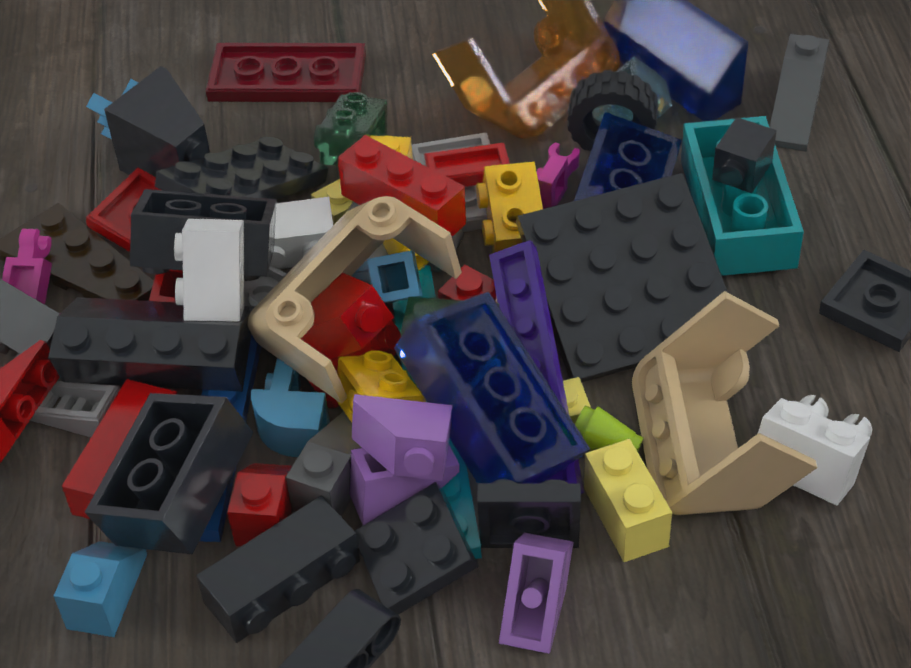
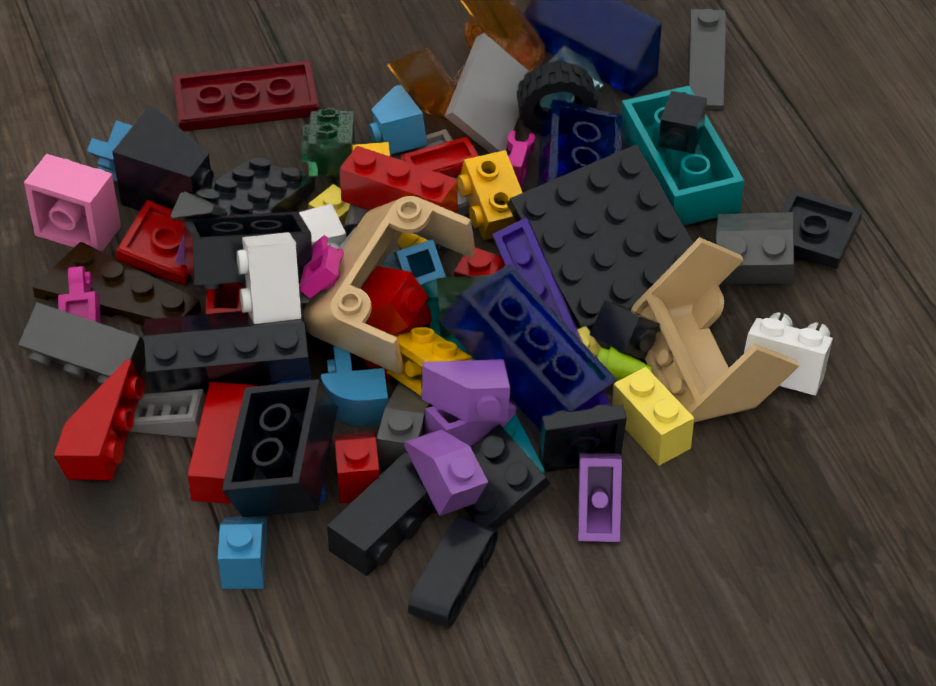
camera: 15 degrees left, 0 degrees up
none -> bright pink brick [24,154,121,252]
none -> dark grey slope [170,191,228,222]
none -> dark pink plate [299,235,344,299]
none -> dark azure slope [368,85,427,155]
none -> medium lavender slope [404,429,488,516]
none -> light grey tile [444,33,530,154]
none -> black brick [589,300,660,360]
none -> dark grey slope [716,212,795,285]

